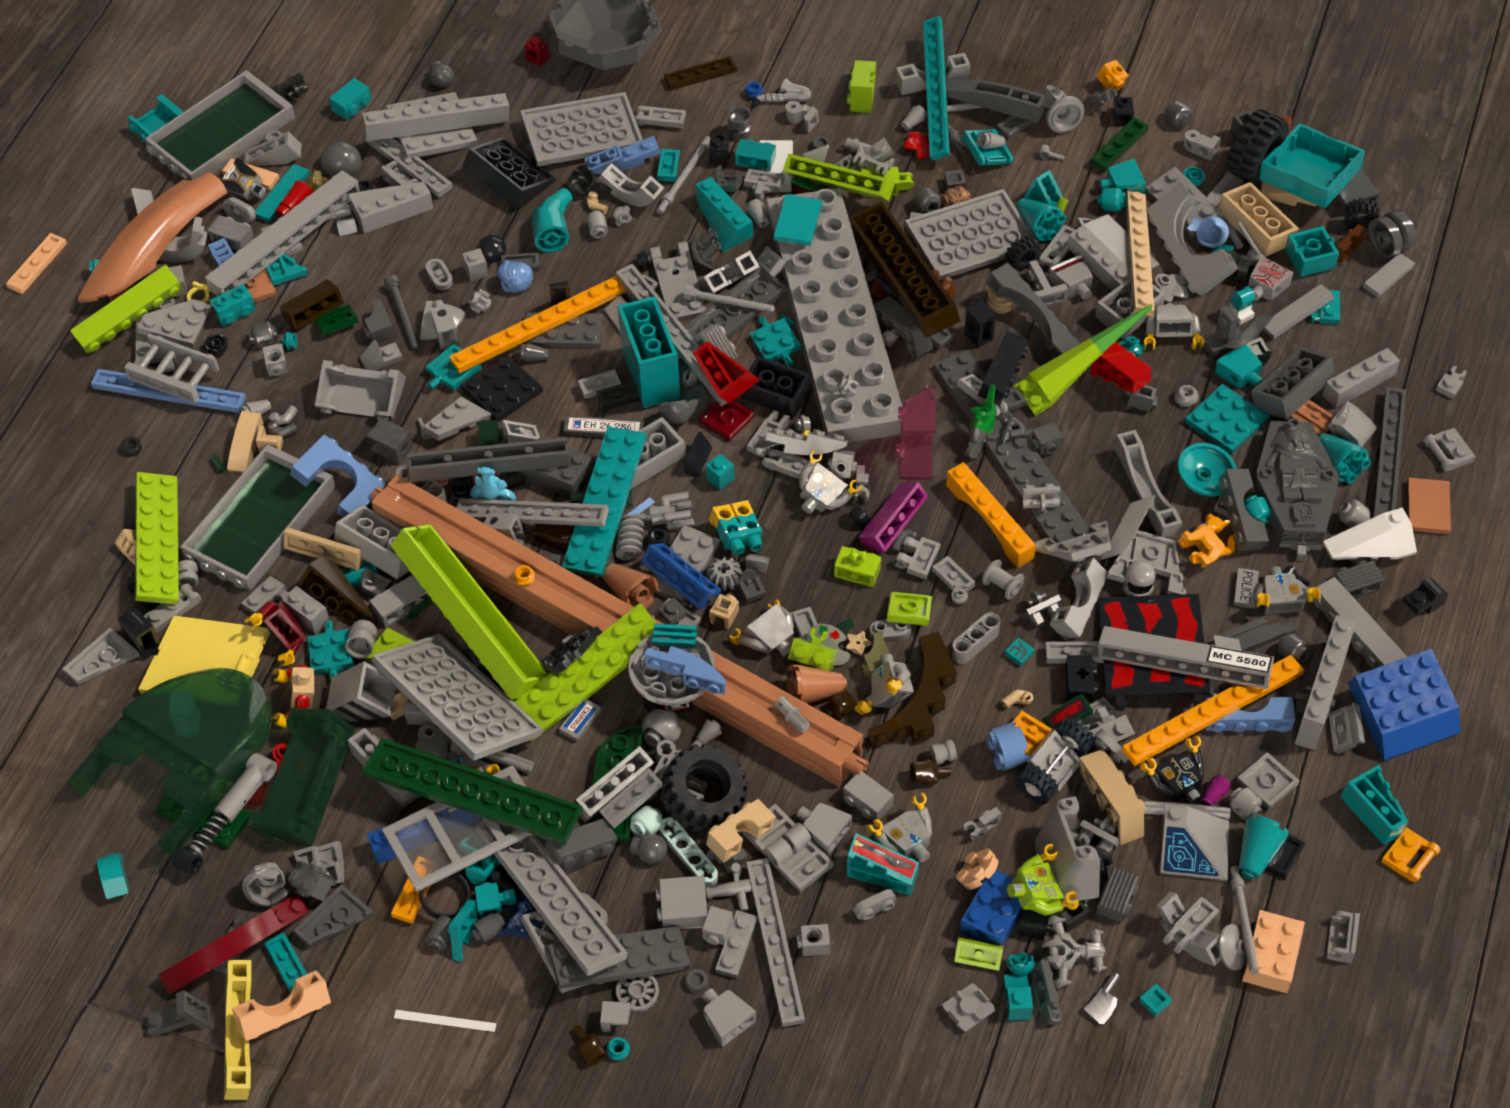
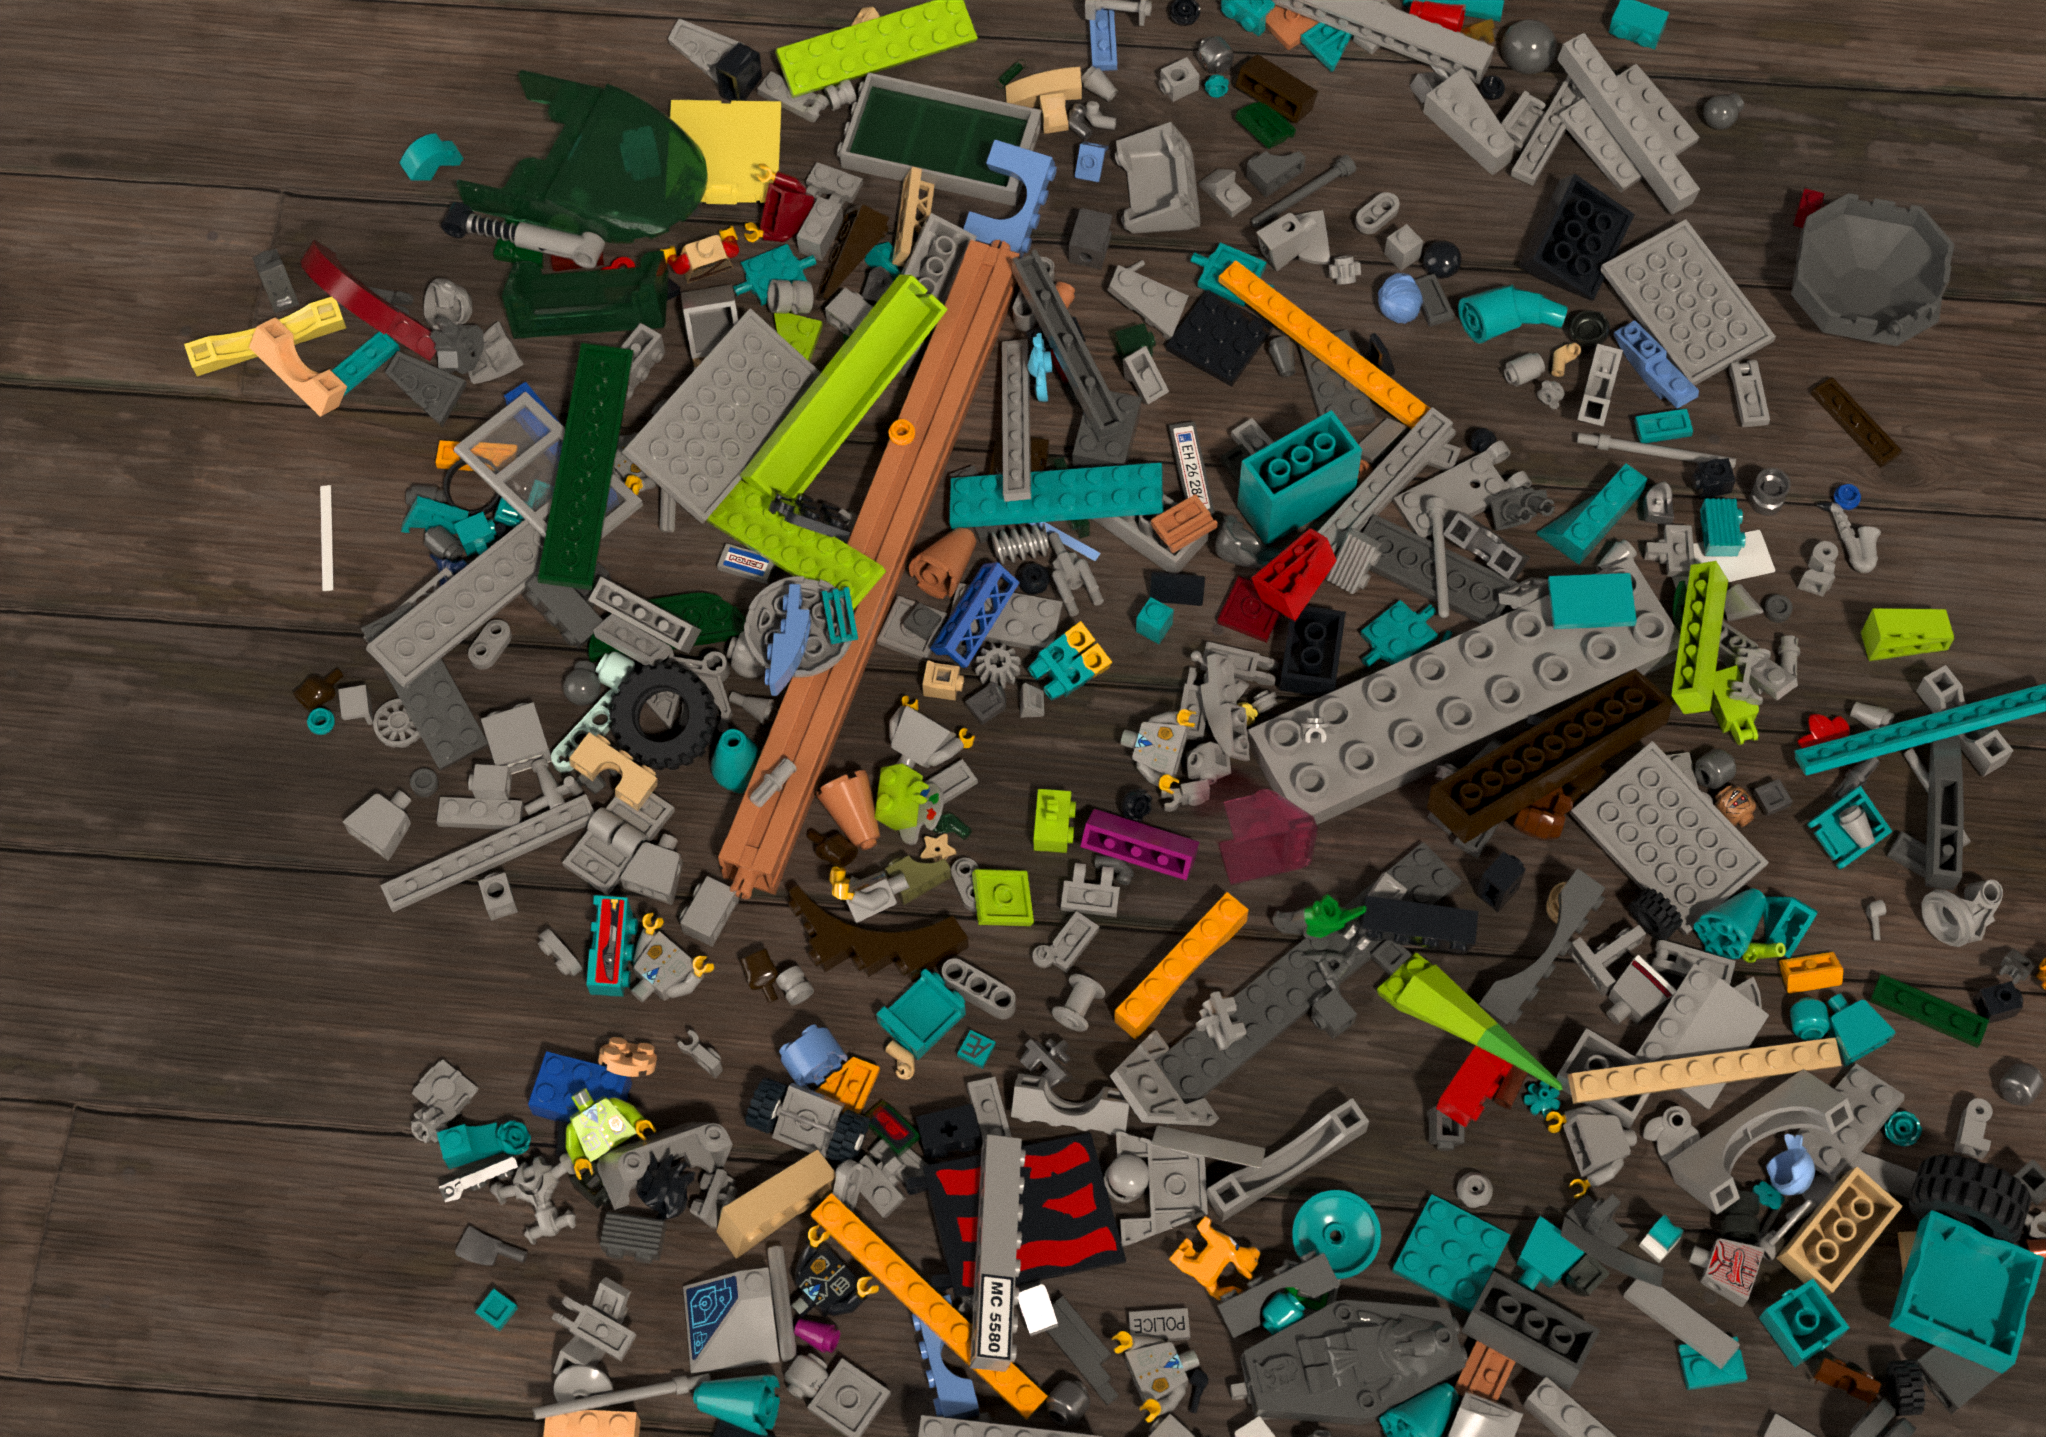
camera: 75 degrees right, 10 degrees up
light grey torso [482,512,527,545] -> none
lime plate [954,938,1004,971] -> none
none -> light grey gear [411,1106,448,1143]
none -> teal cone [710,729,762,793]
none -> teal panel [876,969,966,1061]
none -> medium blue bracket [1075,141,1109,182]
none -> nougat plate [1151,494,1218,554]
none -> light orange slope [1779,952,1843,993]

